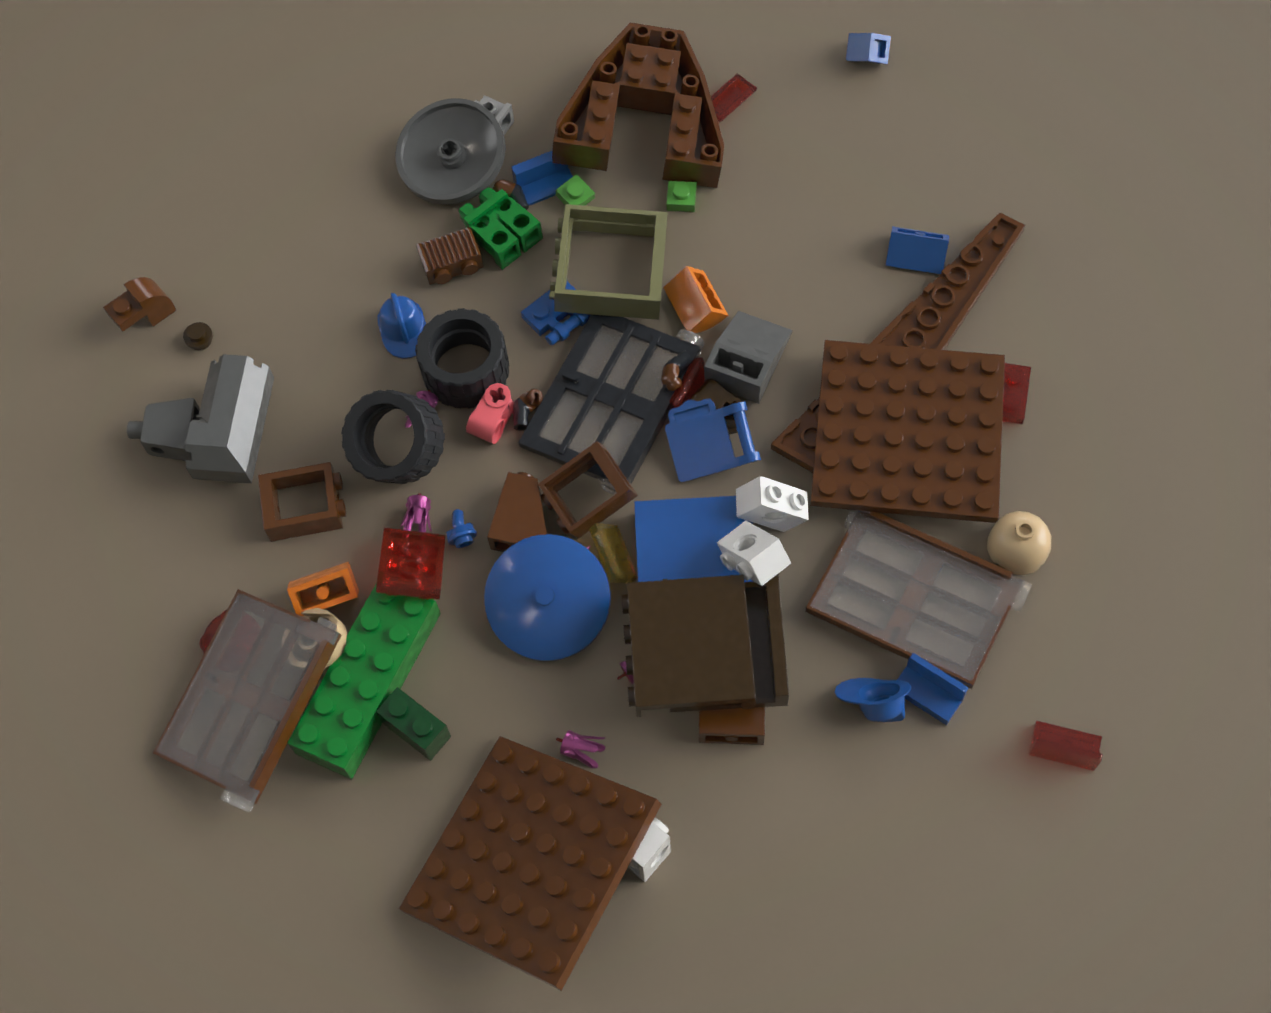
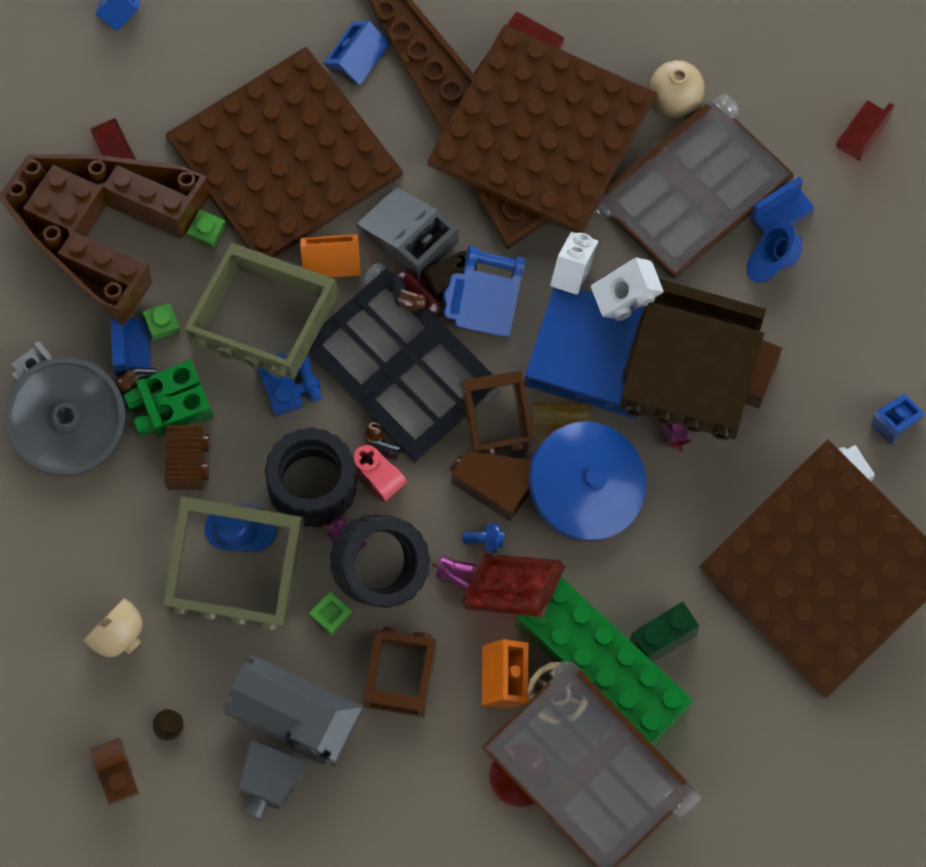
camera: 75 degrees left, 5 degrees up
flat silver piece [556,730,606,769] -> none
none -> tan cylinder [83,597,143,657]
none -> olive window [163,496,305,630]
none -> reddish brown plate [166,46,403,258]
none -> bright green plate [309,592,352,636]
none -> blue slope [871,393,925,445]

